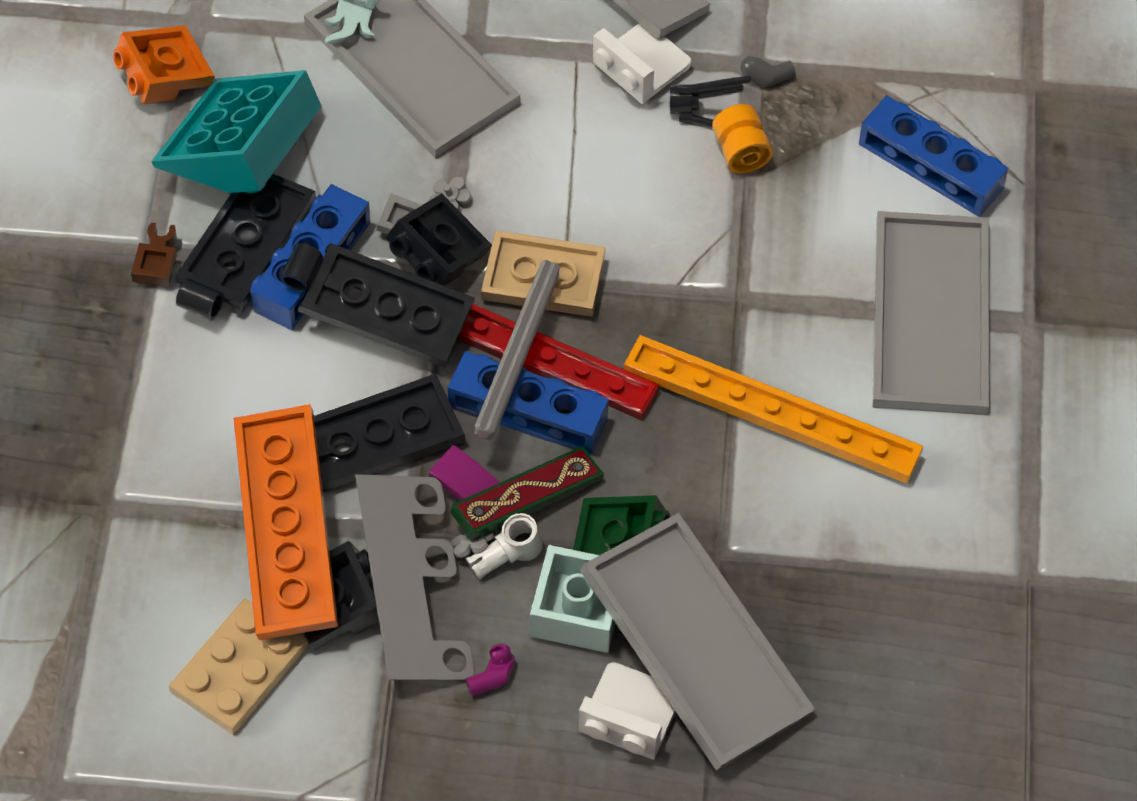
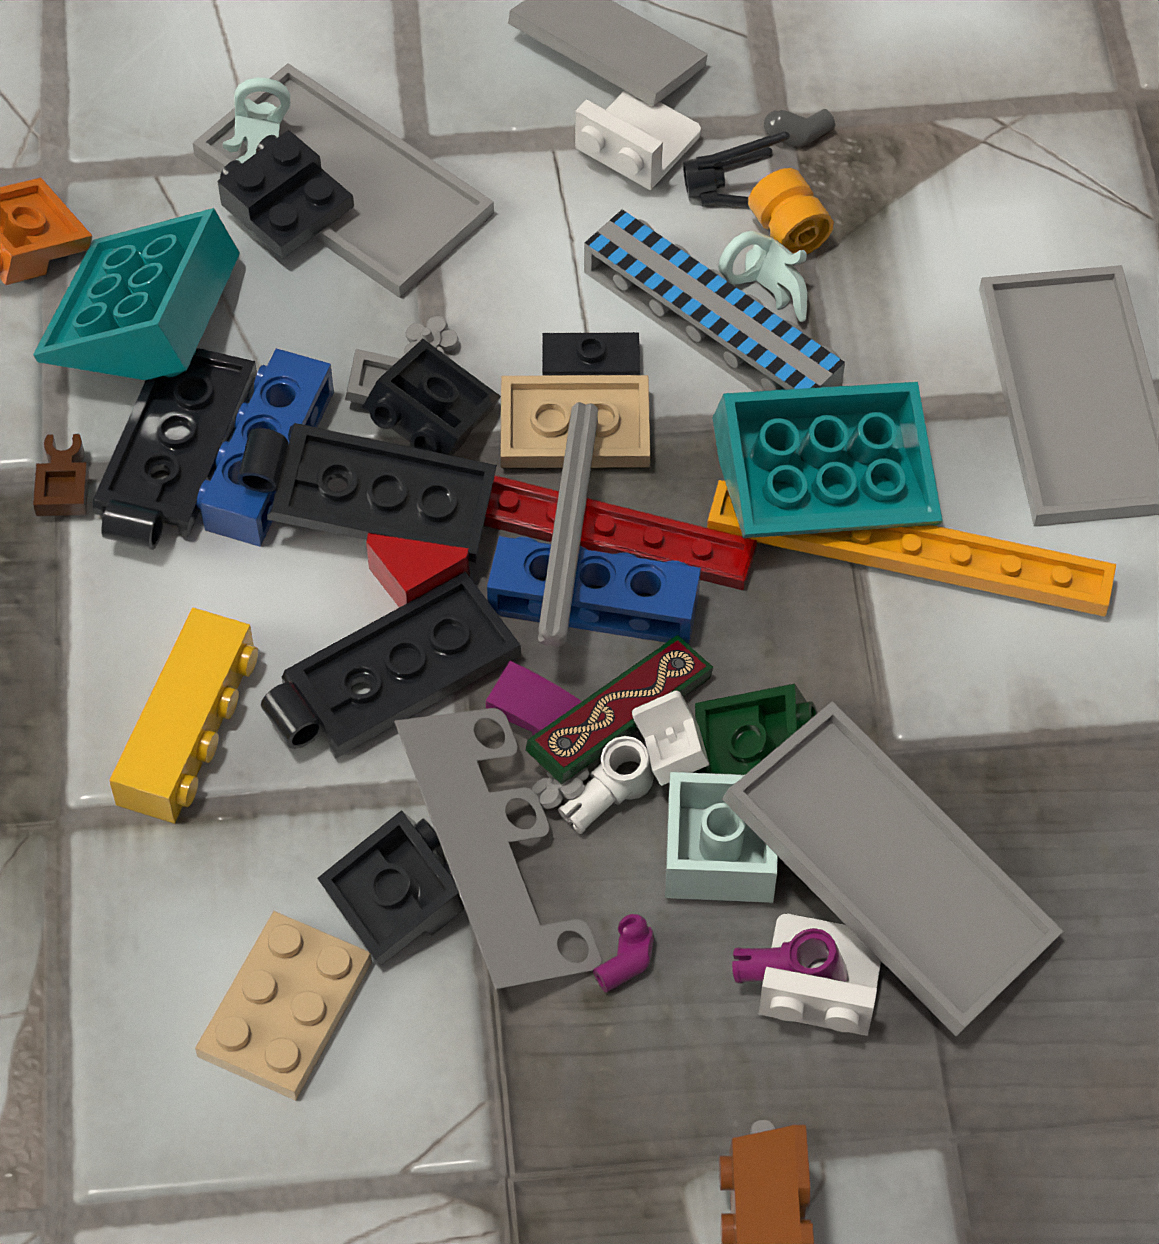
camera: 10 degrees left, 0 degrees up
orange plate [233,404,338,640] -> none
blue brick [859,95,1008,217] -> none
none -> yellow brick [109,607,258,824]
none -> black plate [217,130,354,259]
none -> red slope [366,533,470,607]
none -> black plate [542,332,640,376]
none -> brick [584,209,845,392]
none -> white bracket [632,691,709,786]
none -> teal slope [712,382,943,538]
none -> light aqua piece [718,231,807,322]
none -> magenta pin [732,928,848,983]

